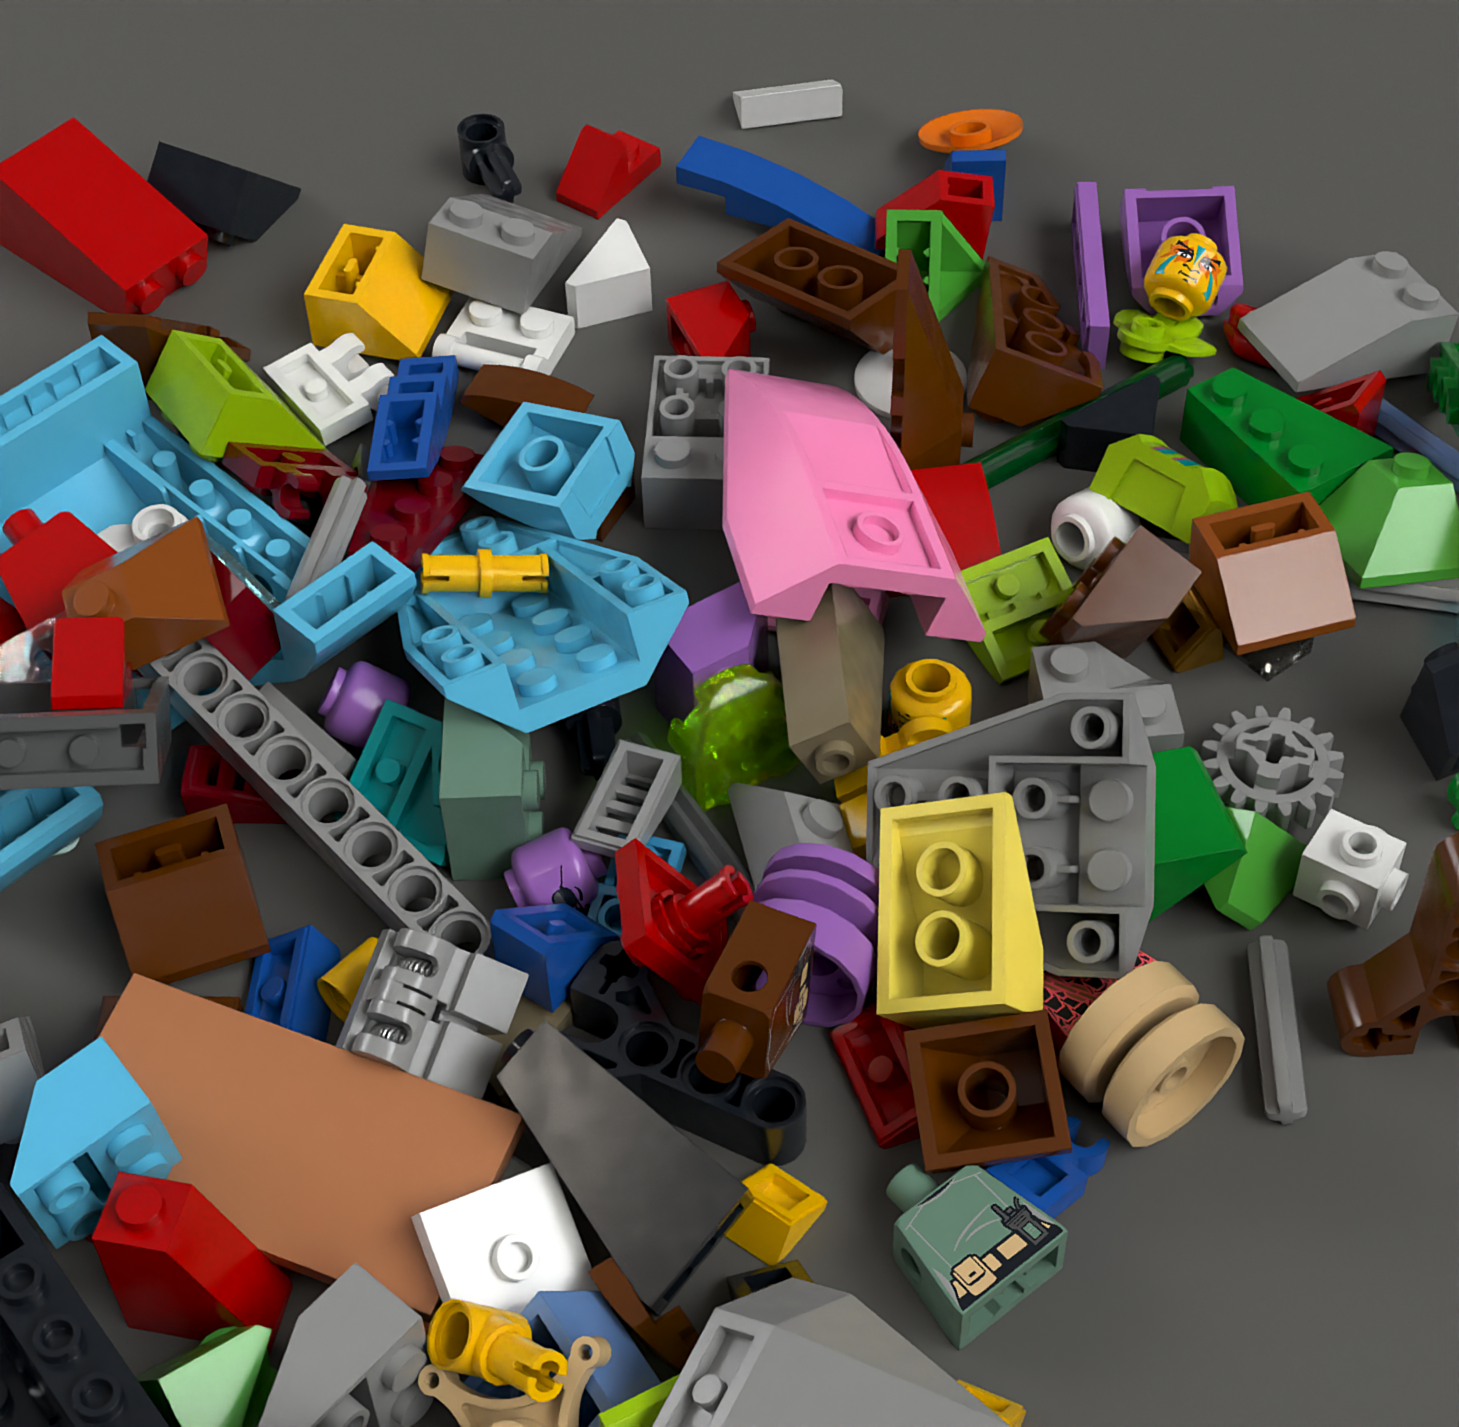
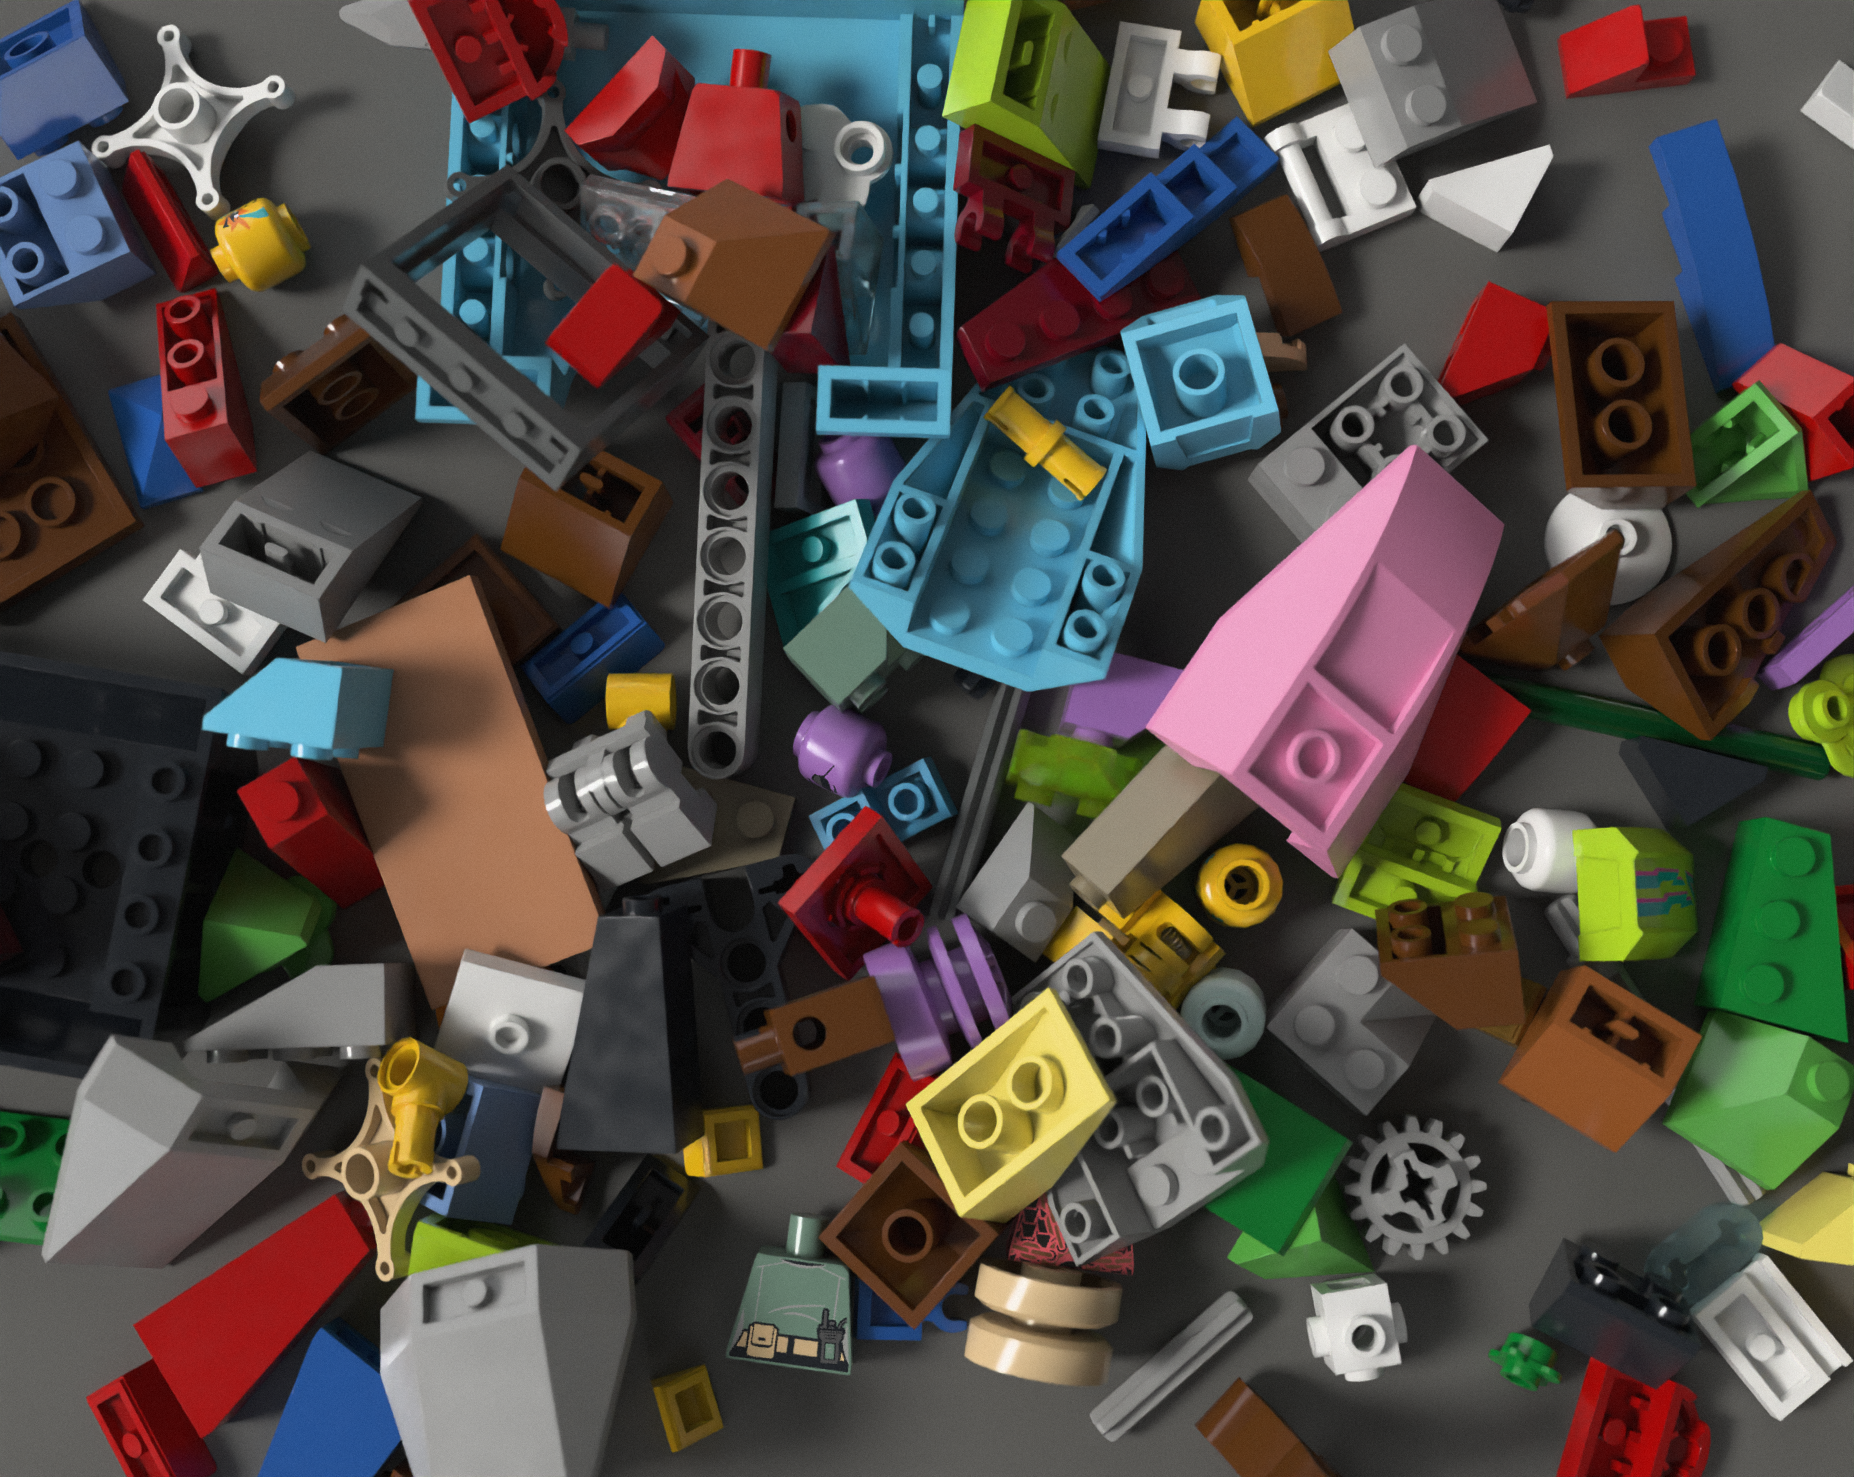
camera: 50 degrees right, 35 degrees up
light grey axle [285,475,367,600] -> none
blue slope [490,903,619,1013] -> none
light grey slope [570,739,682,858] -> none

